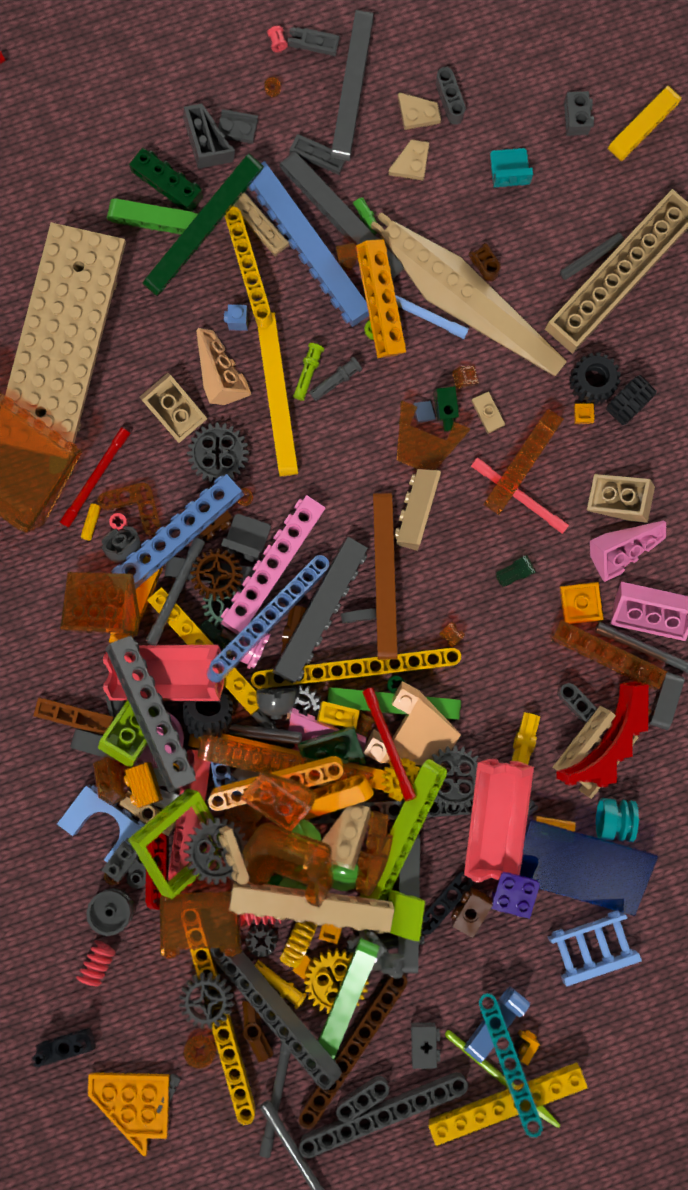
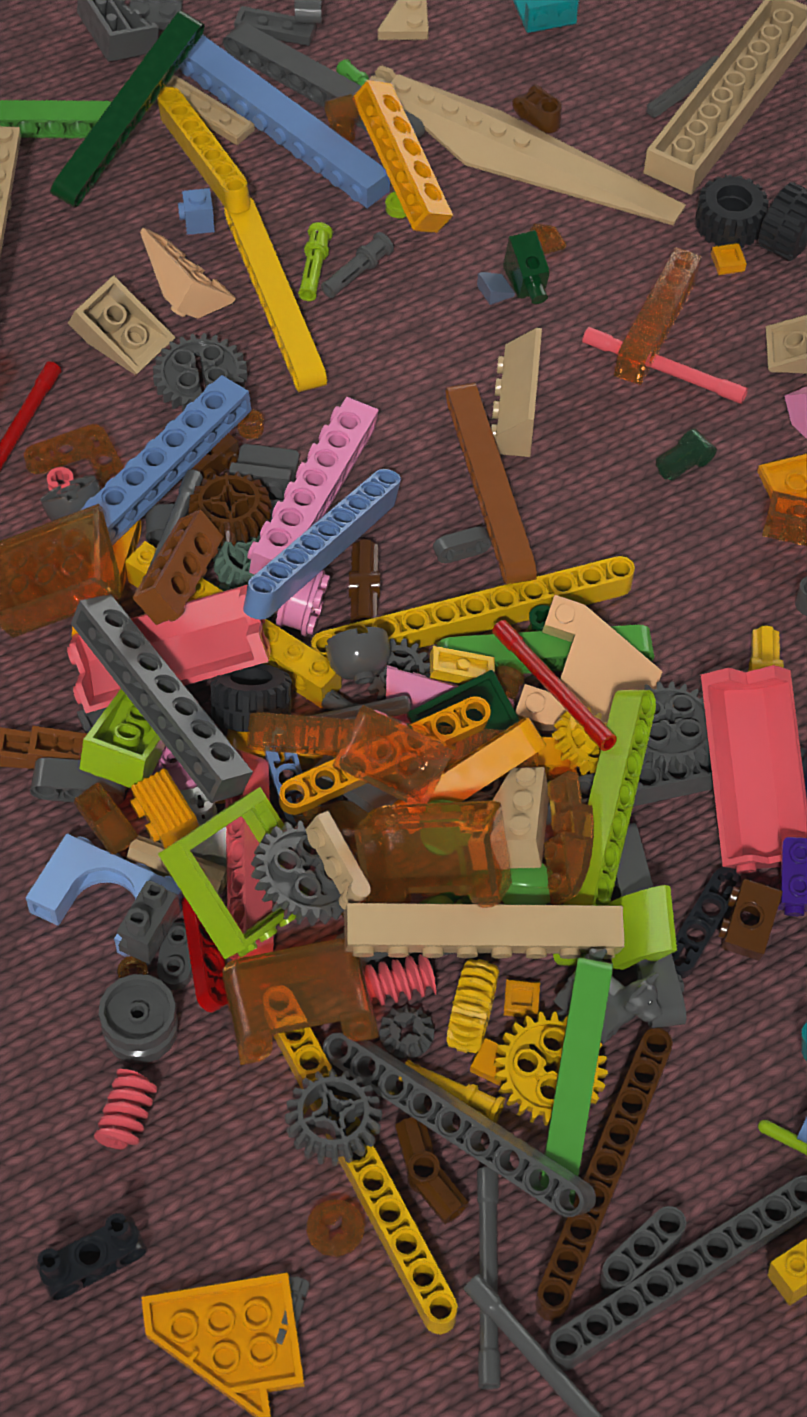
camera: 10 degrees left, 25 degrees down
yellow axle [81,503,101,541] -> none
dark green brick [129,147,203,212] -> none
dark grey brick [272,537,368,683] -> none
light blue piece [395,295,469,339] -> none
clear orange wing [397,401,471,470] -> none
dark grey brick [411,1022,440,1069] -> none
clear orange wheel [439,621,466,648] -> none
tan plate [471,391,505,434] -> none
none -> dark orange brick [132,509,224,625]

